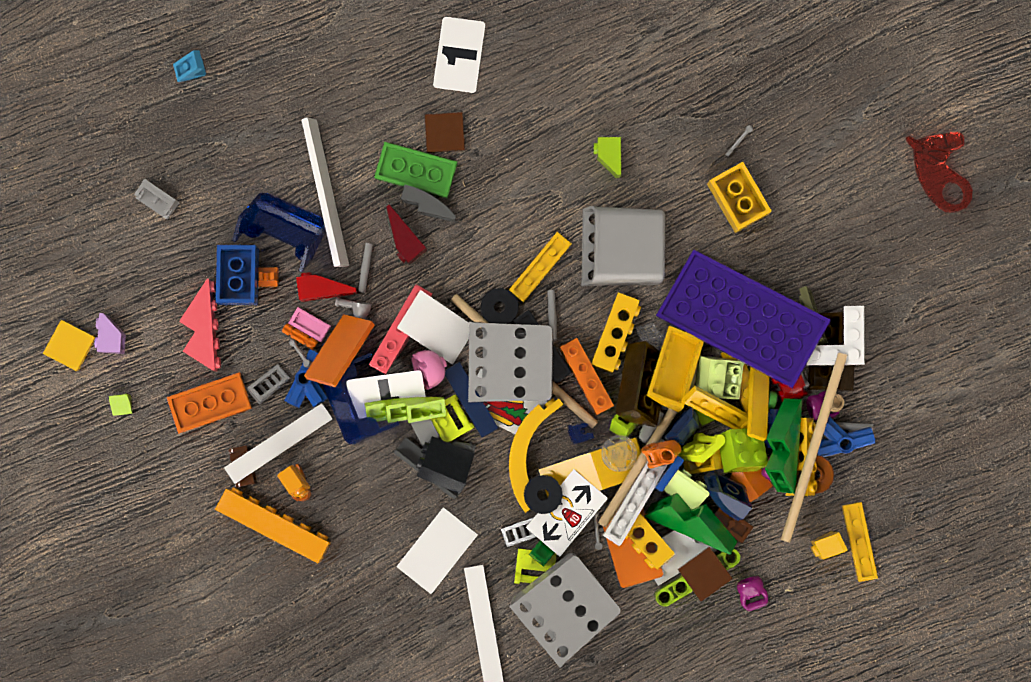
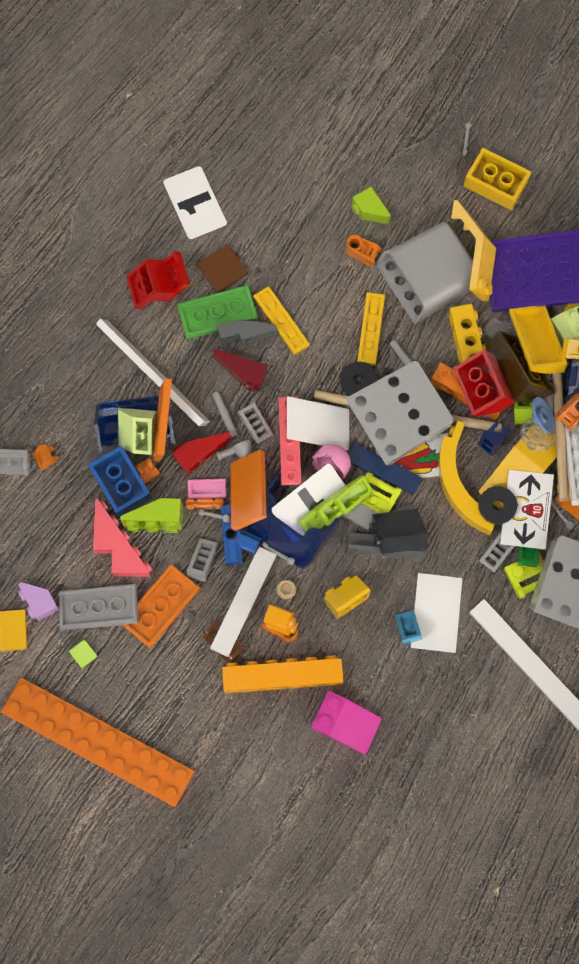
camera: 30 degrees left, 10 degrees down
none -> orange plate [1,678,195,808]
none -> orange tile [33,444,59,470]
none -> light grey tile [59,584,138,631]
none -> yellowish green slope [118,408,157,455]
none -> lime slope [120,498,183,533]
none -> red bracket [126,251,190,309]
none -> orange tile [152,378,172,462]
none -> light grey slope [237,402,274,444]
none -> yellow tile [253,286,310,356]
none -> light grey hinge [261,542,295,565]
none -> tan plate [277,580,296,600]
none -> dark pink slope [311,690,382,755]
none -> yellow slope [324,575,371,619]
none -> orange piece [345,235,382,266]
none -> dark azure slope [395,610,422,645]
none -> yellow windscreen [452,200,496,301]
none -> red slope [453,349,515,417]
none -> medium blue dish [532,397,555,433]

